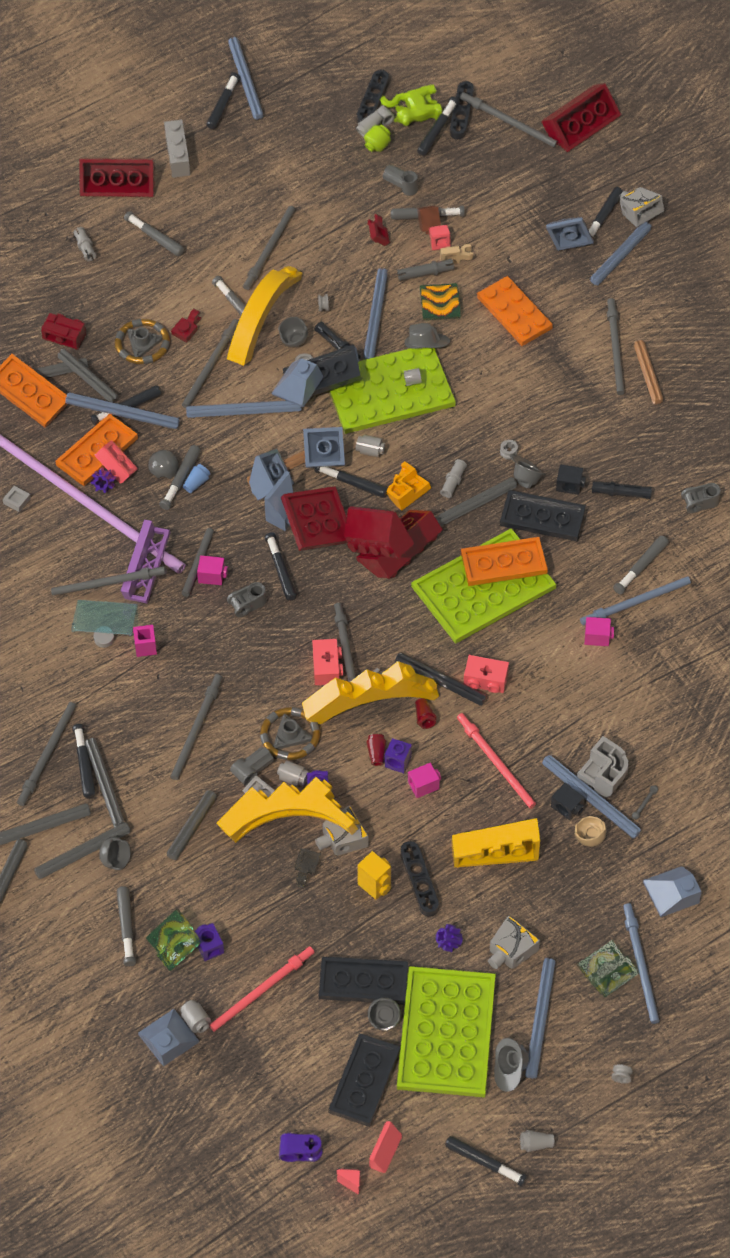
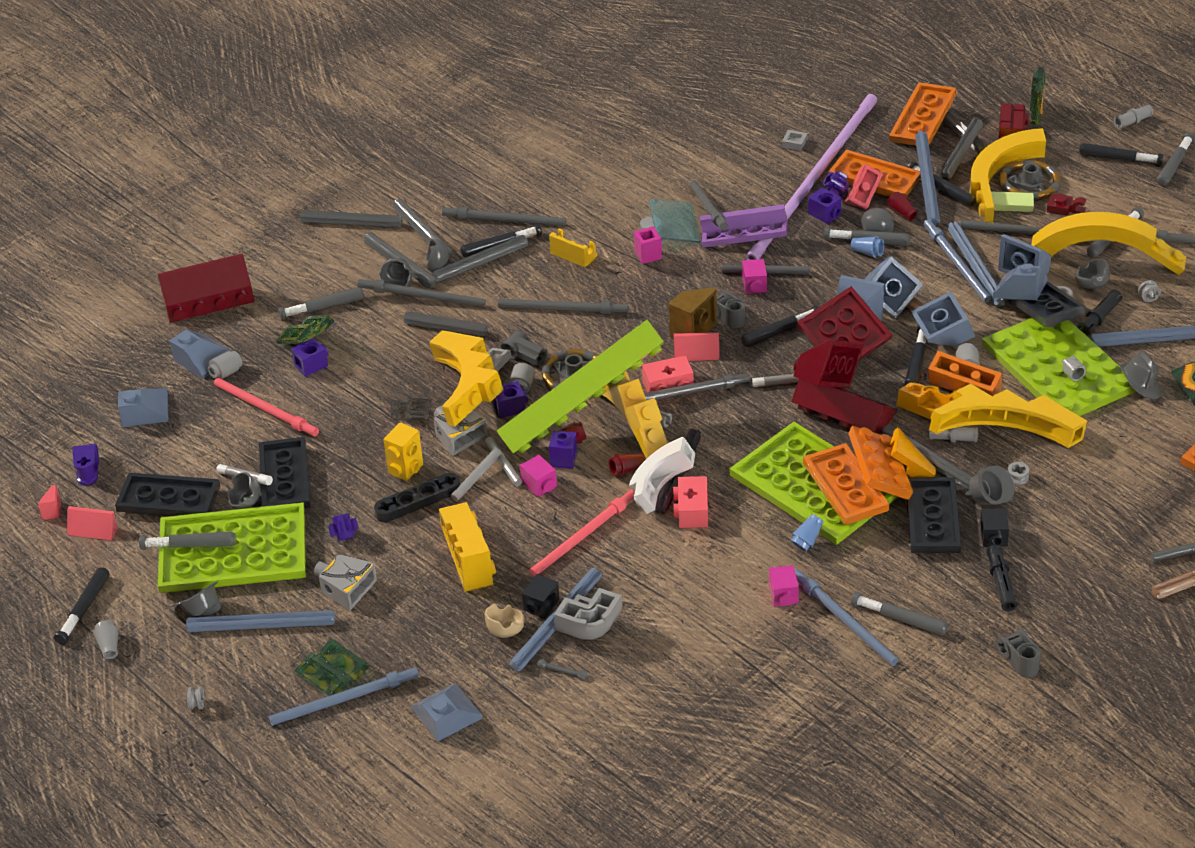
camera: 80 degrees right, 15 degrees down
none -> sand blue slope [118,388,168,427]
none -> dark grey piece [139,531,236,550]
none -> dark red slope [158,253,254,323]
none -> bar [216,464,273,485]
none -> dark grey bar [358,279,486,307]
none -> dark grey hair [425,238,449,272]
none -> light grey bar [451,448,502,502]
none -> light grey bar [485,437,523,487]
none -> lime brick [497,320,664,455]
none -> yellow hinge [549,228,597,267]
none -> white arch [629,437,696,514]
none -> pearl gold slope [668,288,717,339]
none -> coral slope [674,333,719,361]
none -> light grey bar [752,374,799,387]
none -> medium blue cone [790,514,824,552]
none -> dark purple brick [808,187,842,224]
none -> orange plate [848,426,913,500]
none -> dark red cone [887,192,918,221]
none -> light orange slope [890,427,936,477]
none -> sand blue bar [924,219,992,303]
none -> orange brick [928,351,1002,396]
none -> yellow arch [929,384,1088,448]
none -> yellow arch [970,128,1046,223]
none -> yellowish green tile [991,192,1034,212]
none -> sand blue slope [998,234,1051,275]
none -> clear green slope [1030,67,1046,125]
none -> black piece [1079,143,1164,166]

